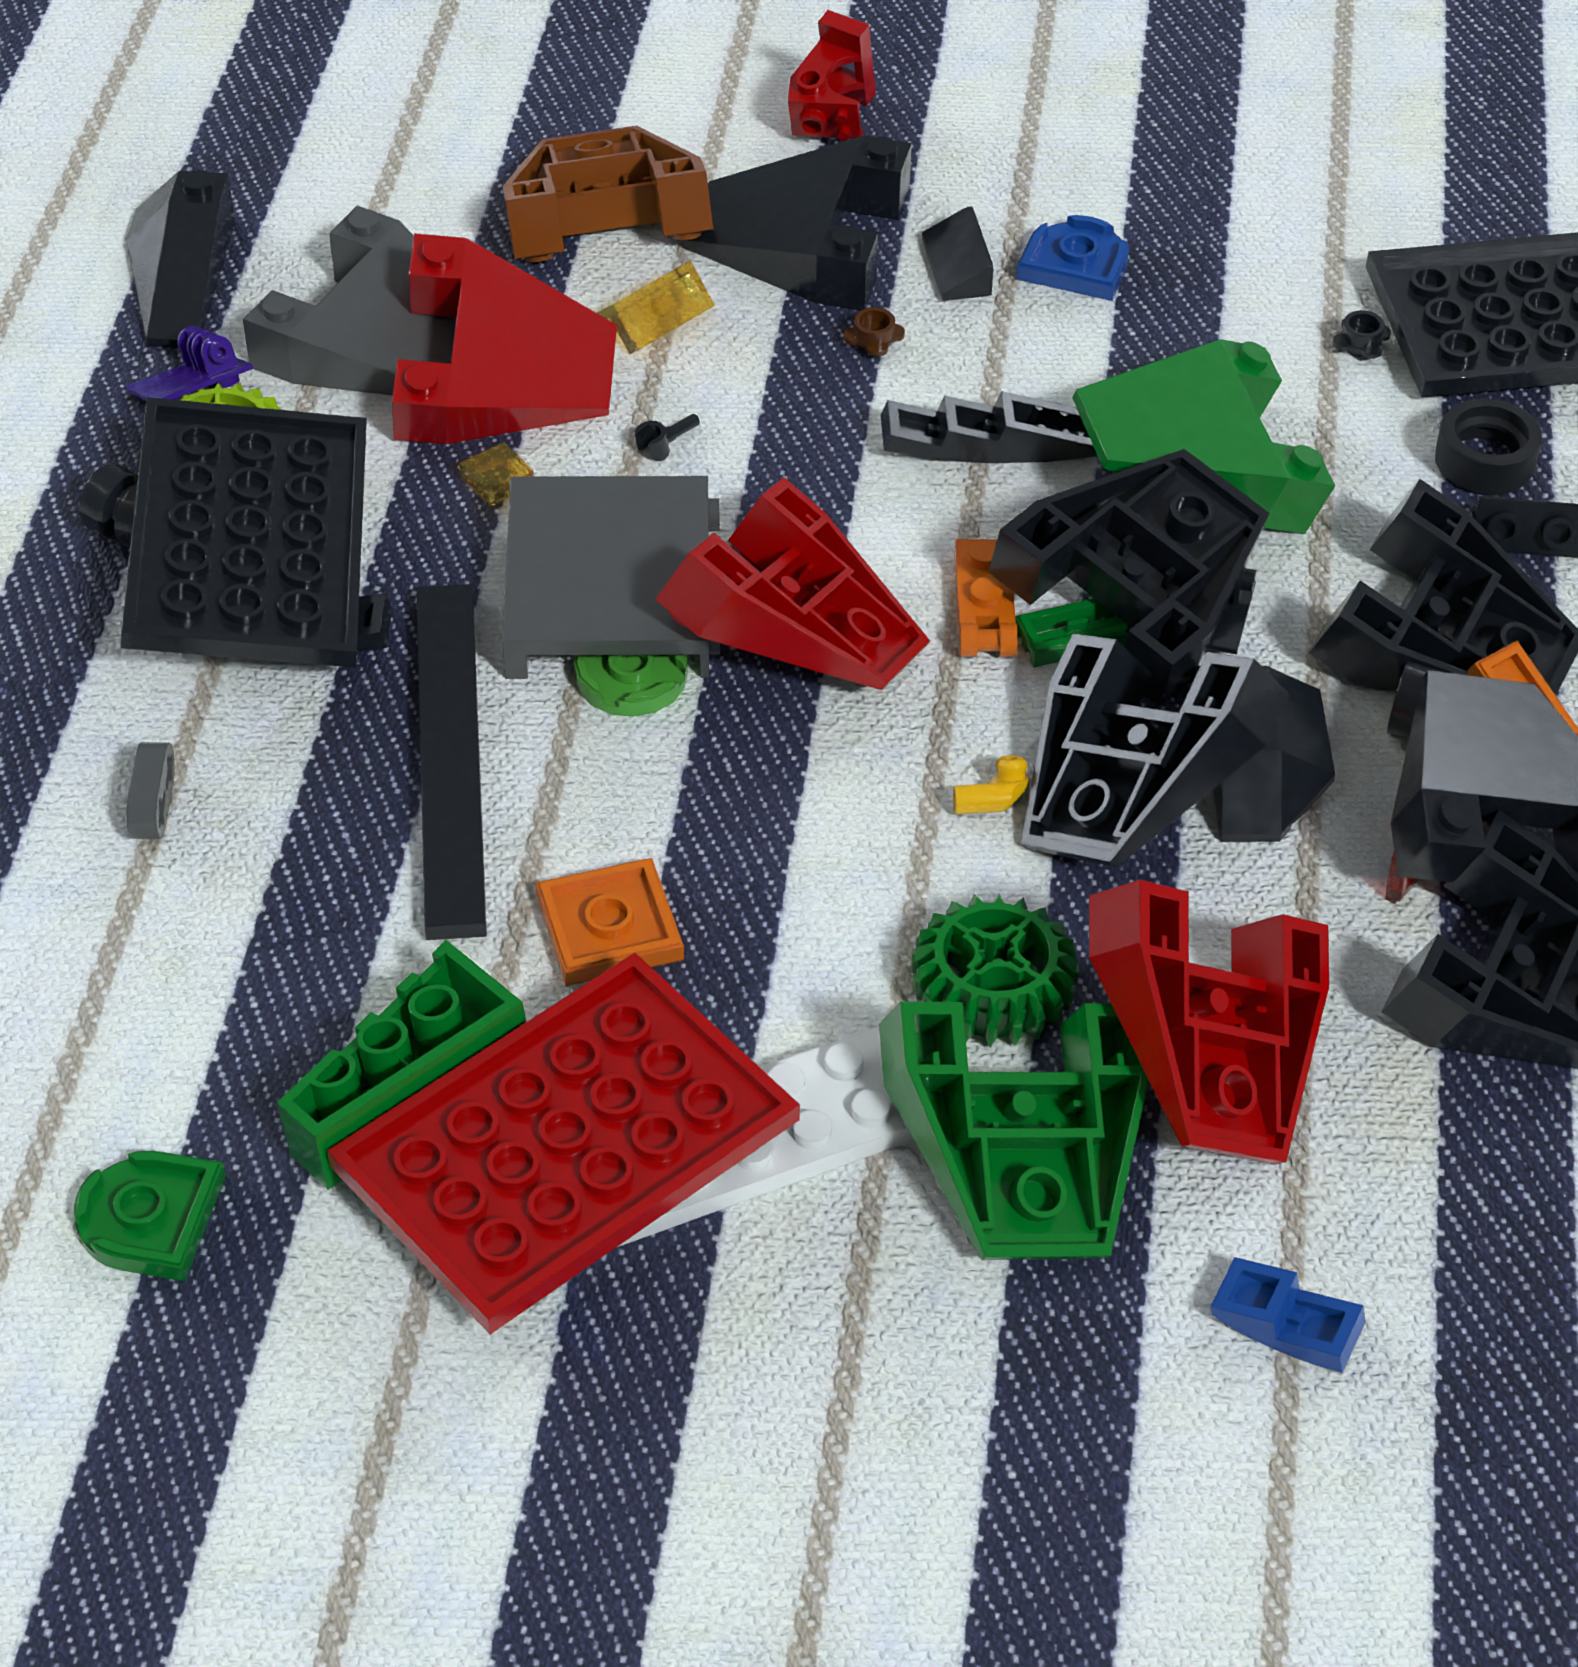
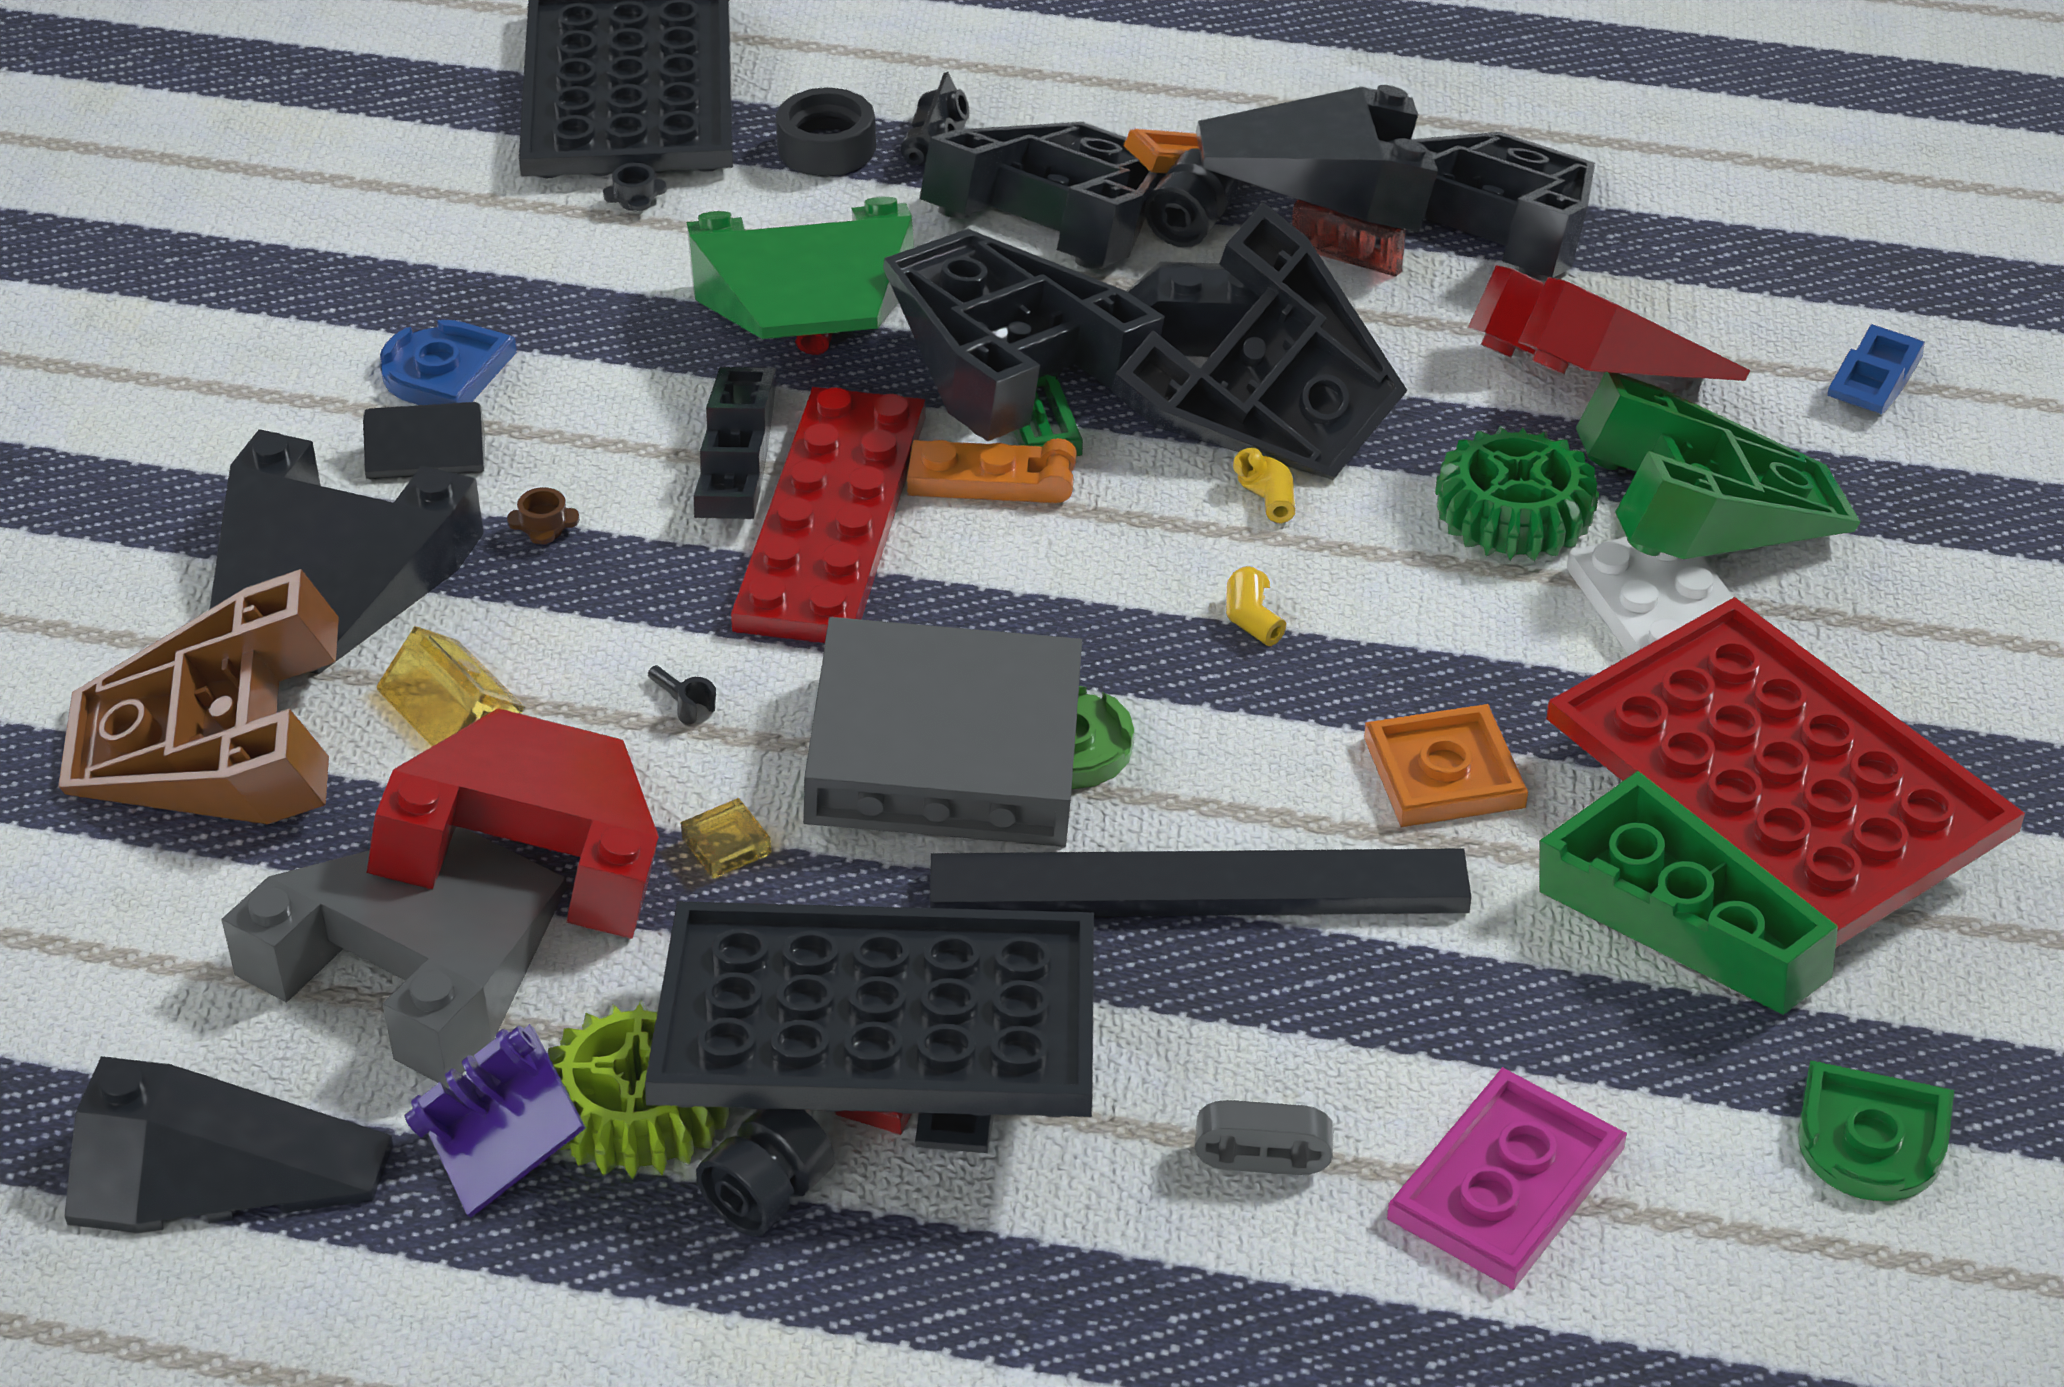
camera: 85 degrees left, 5 degrees down
red wedge [655,477,930,690] -> none
red tile [788,10,876,141] -> none
none -> red plate [731,387,926,643]
none -> yellow arm [1226,566,1287,647]
none -> dark pink tile [1387,1067,1627,1290]

